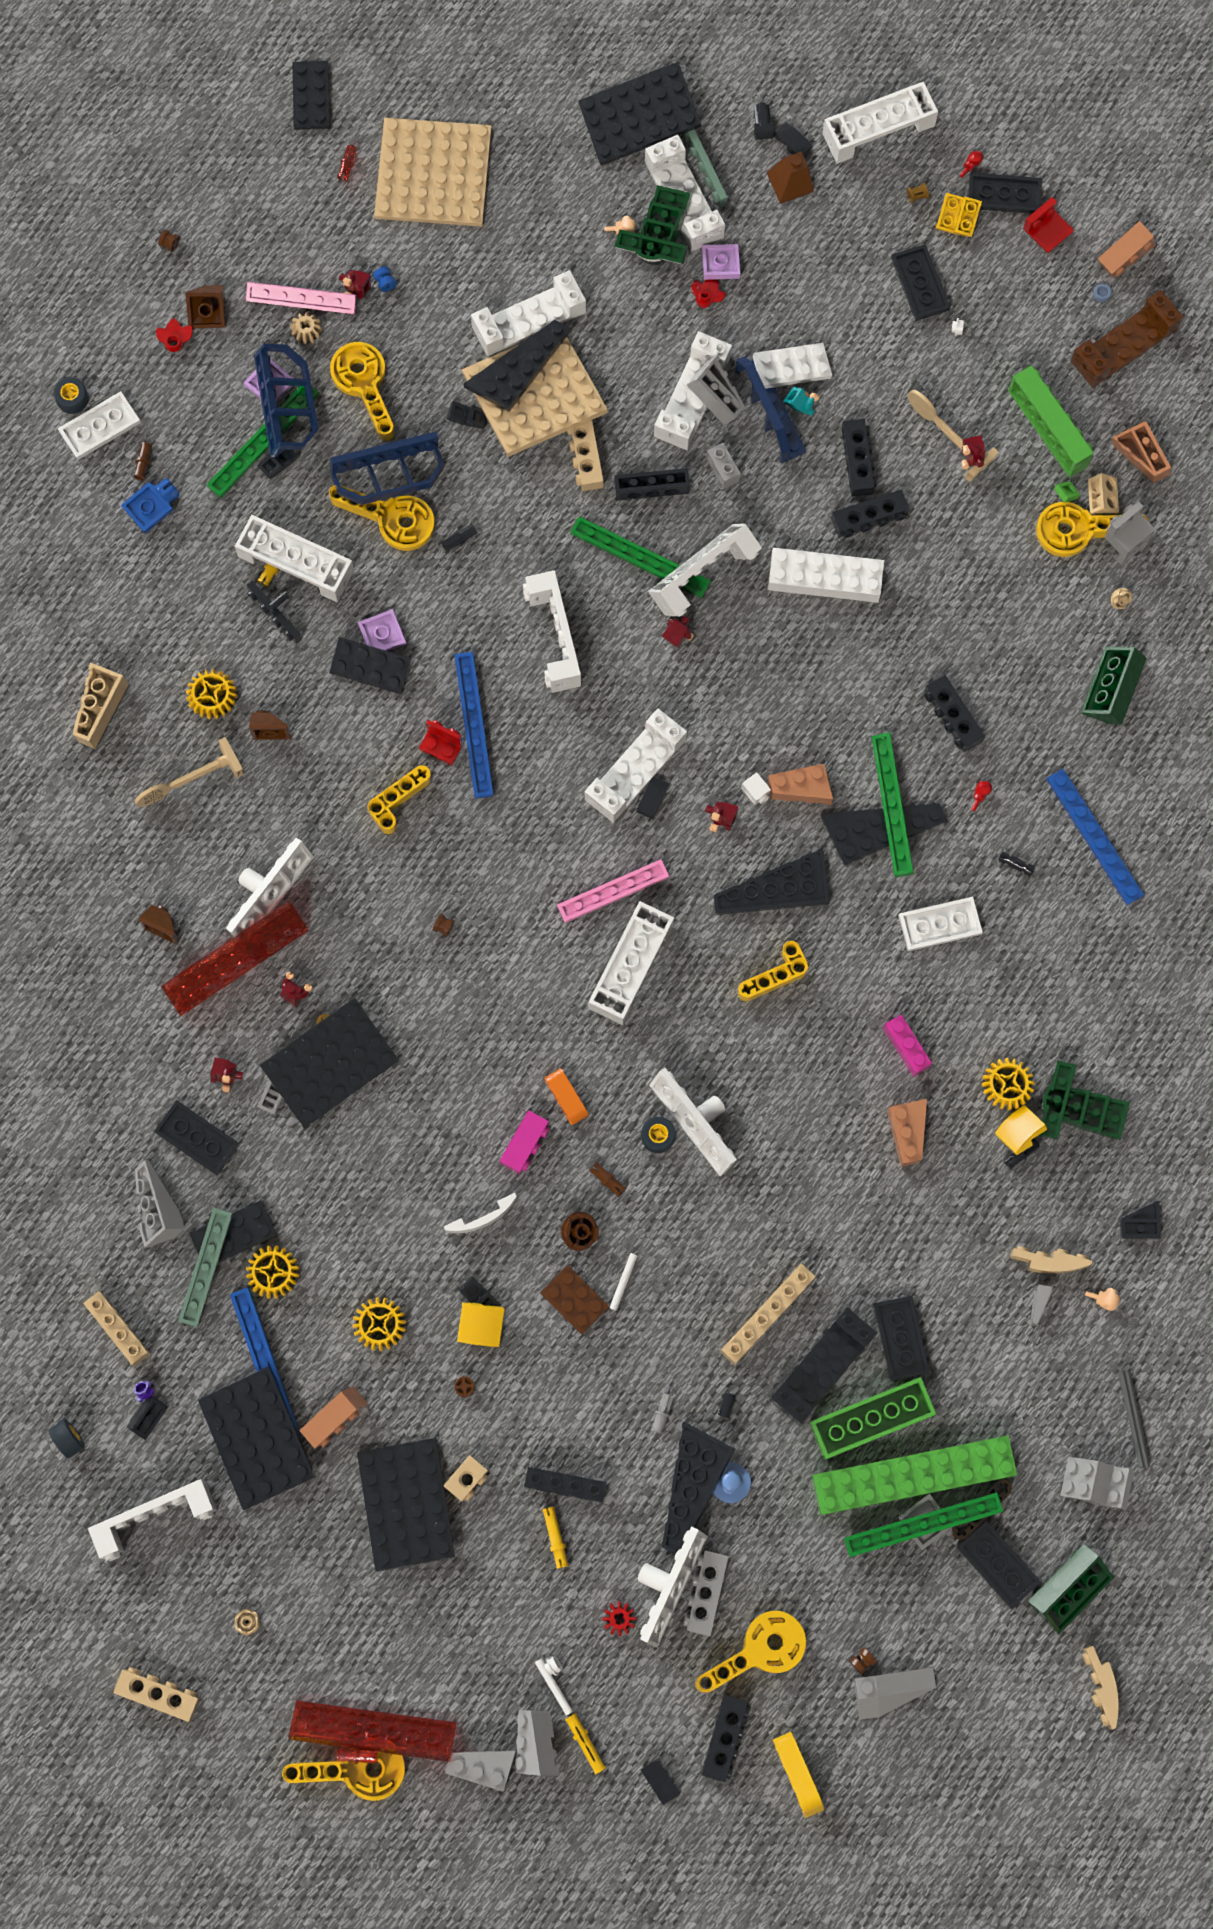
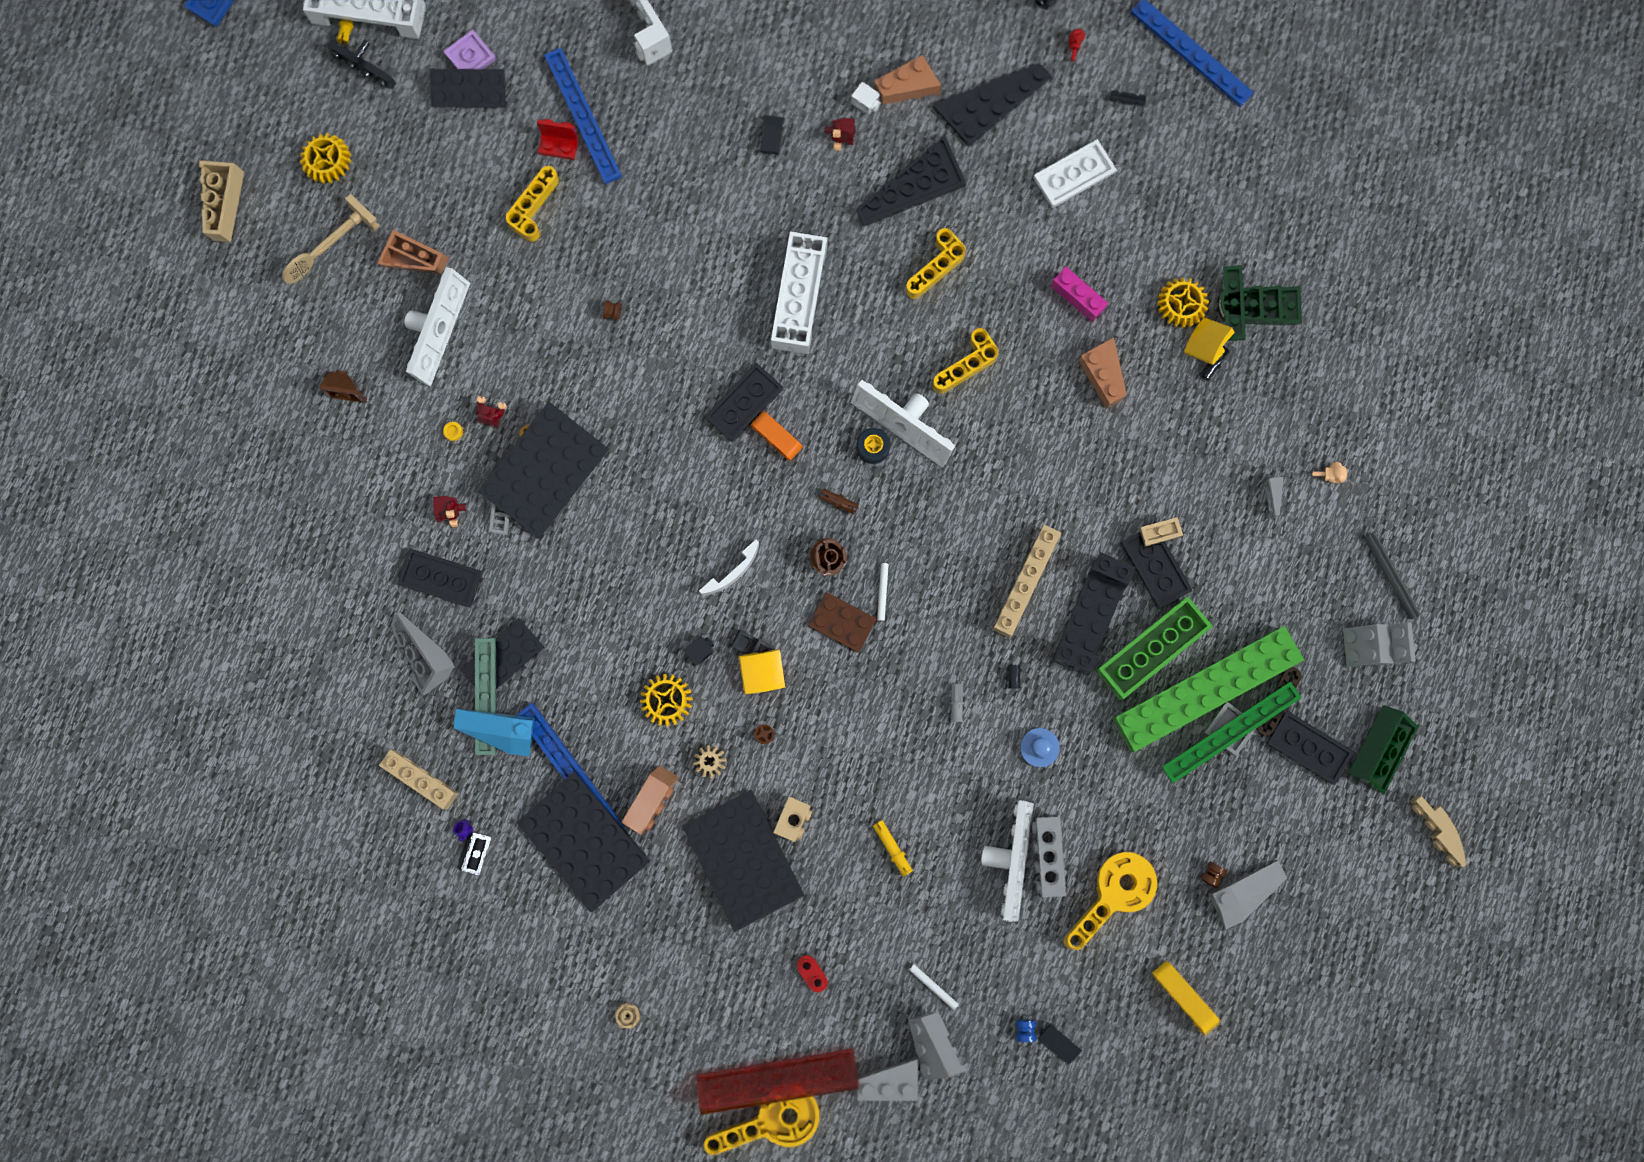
camera: 15 degrees left, 5 degrees up
black wheel [49,1419,85,1459] -> none
white plate [88,1479,218,1561] -> none
tan brick [113,1667,200,1722] -> none
clear red plate [160,900,309,1016] -> none
yellow gear [246,1246,299,1299] -> none
reddish brown slope [249,710,291,740] -> none
clear red axle [336,1747,378,1764] -> none
dark pink brick [499,1110,550,1174] -> none
black brick [524,1467,607,1503] -> none
white plate [545,1656,563,1676] -> none
bright pink plate [557,860,669,923] -> none
yellow pin [565,1713,606,1774] -> none
white plate [585,708,687,823] -> none
red gear [602,1601,637,1636] -> none
black wing [662,1421,736,1555] -> none
black brick [701,1695,750,1782] -> none
green plate [871,732,914,878] -> none
tan slope [1010,1246,1092,1274] -> none
black wing [1120,1201,1161,1239] -> none
none -> nougat wedge [377,230,449,275]
none -> yellow tile [443,422,463,441]
none -> dark azure wedge [454,708,535,756]
none -> black brick [683,636,714,667]
none -> tan gear [693,745,727,778]
none -> black plate [705,363,784,443]
none -> red plate [797,955,828,992]
none -> yellow beam [932,328,998,394]
none -> blue wheel [1016,1020,1036,1042]
none -> tan plate [1139,517,1183,547]

